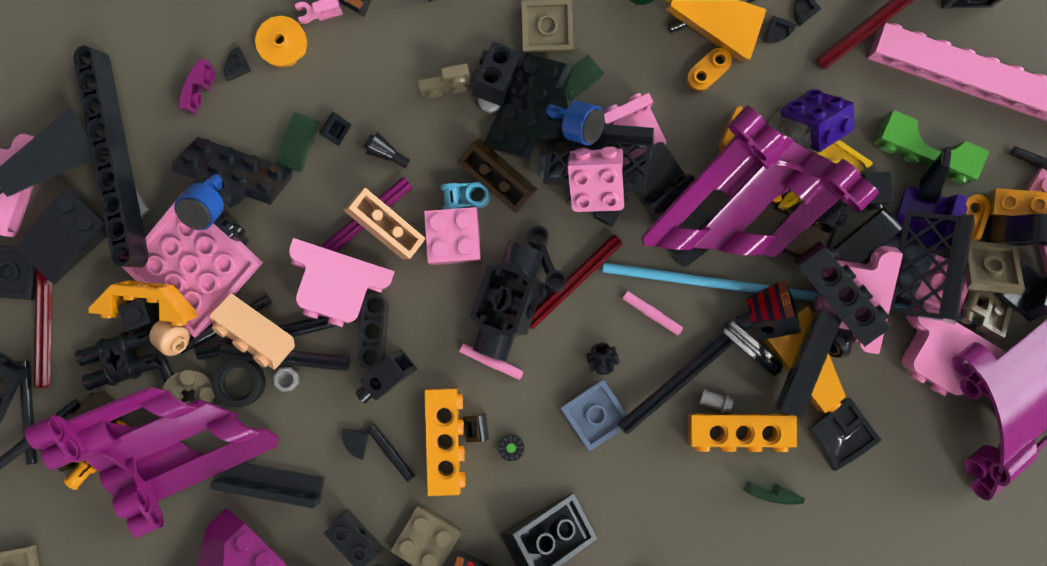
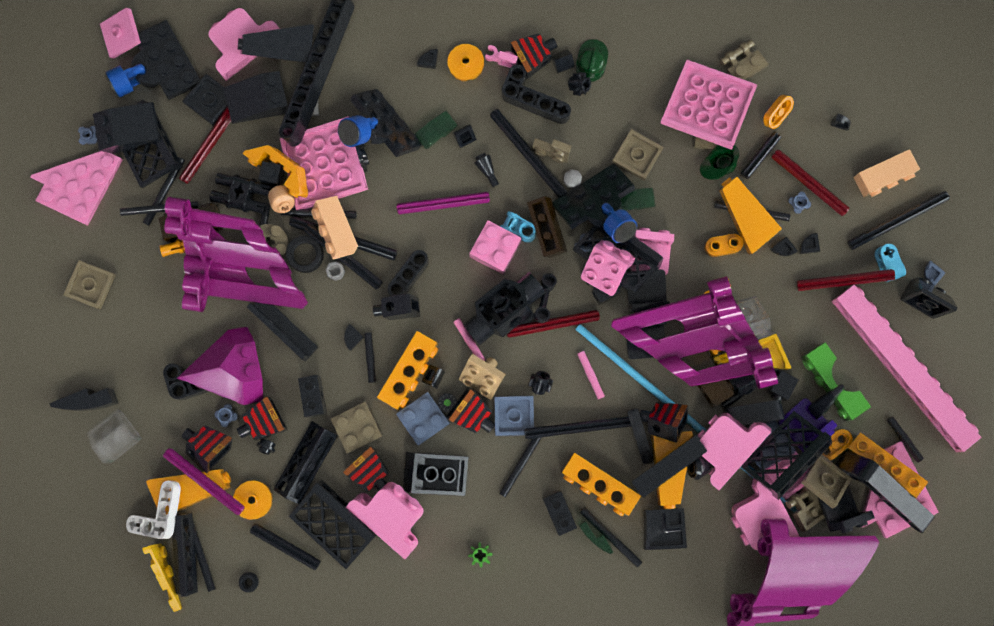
camera: 30 degrees right, 5 degrees down
magenta slope [178,59,215,115] -> none
bright pink brick [289,238,395,327] -> none
light nougat brick [343,188,426,260] -> none
black brick [470,42,522,106] -> none
light grey pin [698,389,734,414] -> none
dark purple bracket [780,89,855,152] -> none
black brick [794,241,892,347] -> none
none -> sand blue plate [396,392,450,446]
none -> torso [446,388,495,433]
none -> tan plate [459,354,506,400]
none -> black axle [490,109,567,198]
none -> black bar [499,437,542,498]
none -> black beam [502,64,571,124]
none -> black brick [542,491,577,536]
none -> black bar [580,507,642,568]

